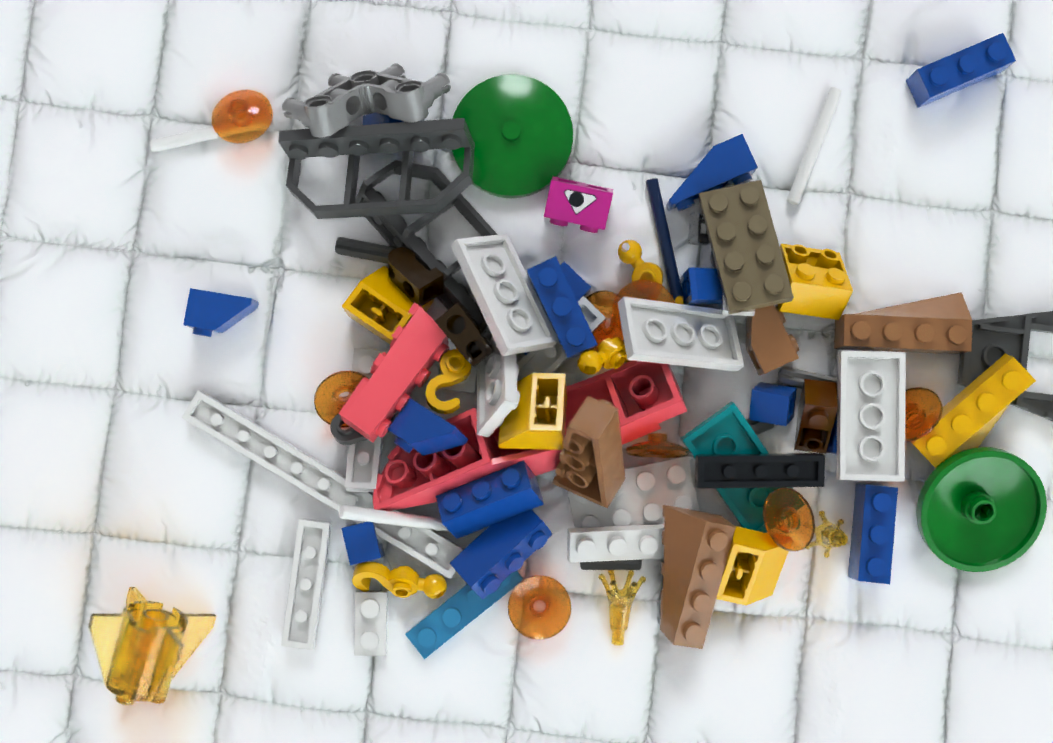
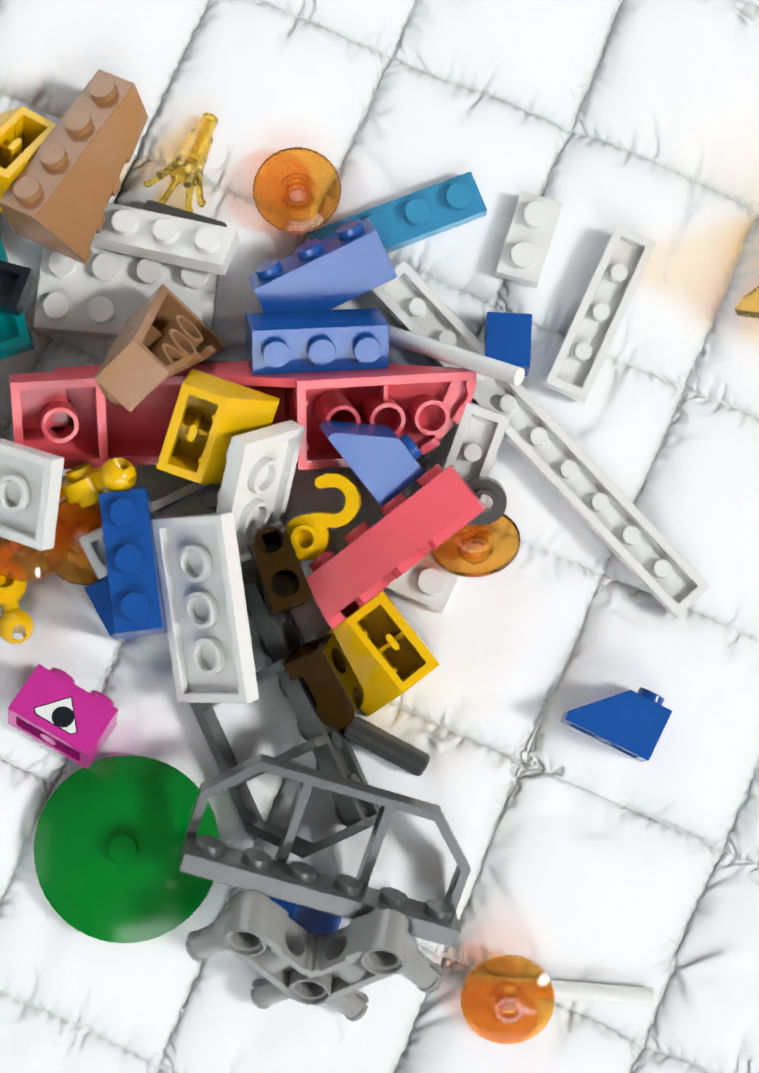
camera: 170 degrees left, 5 degrees down
yellow piece [352,561,447,599] -> none
clear orange dish [625,433,689,458] -> none

